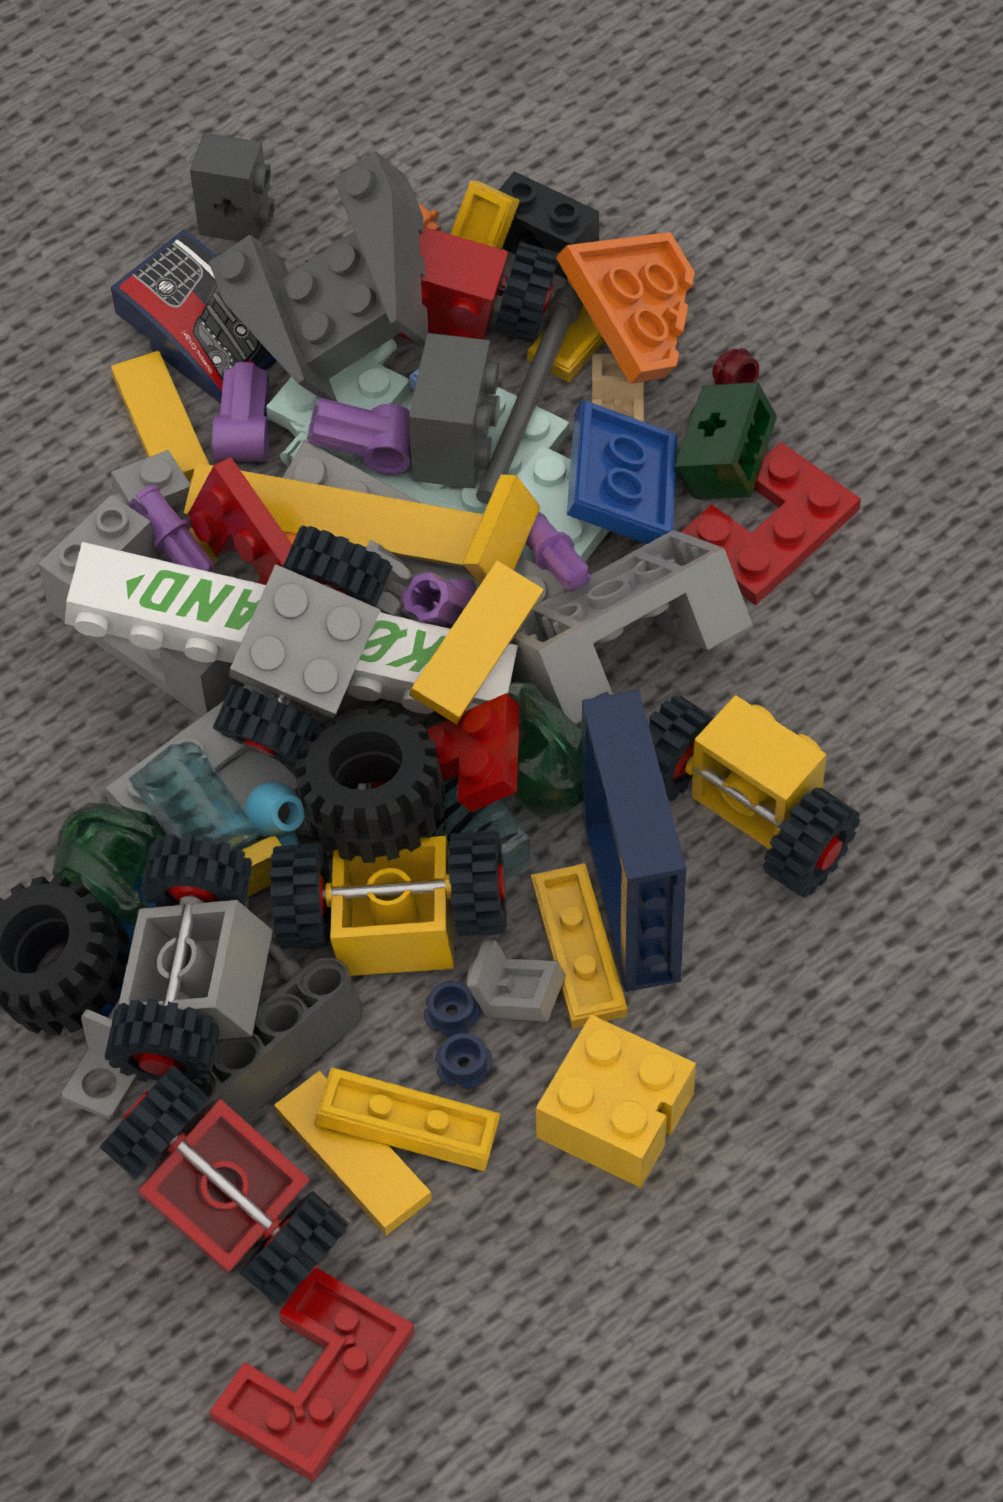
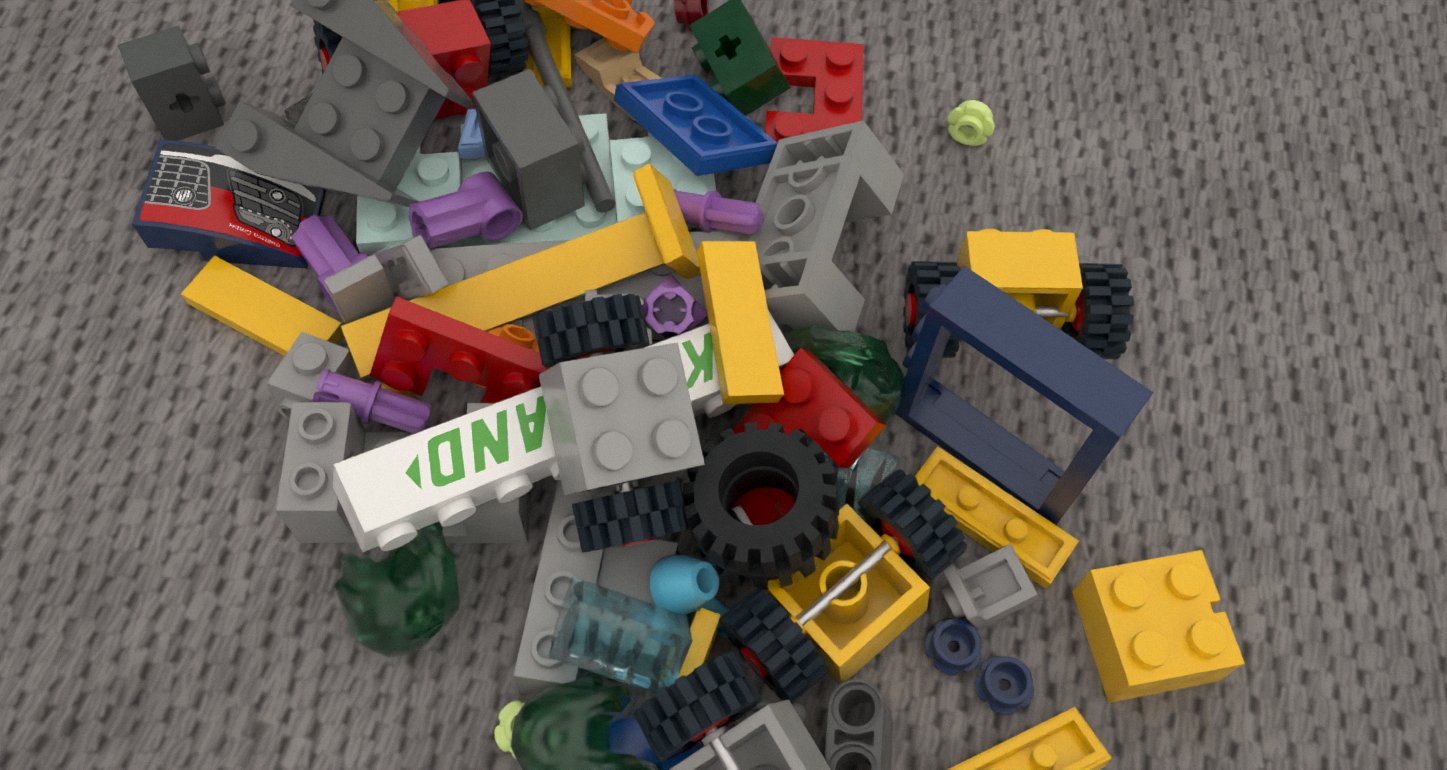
camera: 45 degrees left, 5 degrees up
none -> light grey tile [324,254,395,325]
none -> clear green helmet [334,521,460,657]
none -> light grey plate [371,234,449,300]
none -> yellowish green plate [947,100,995,146]

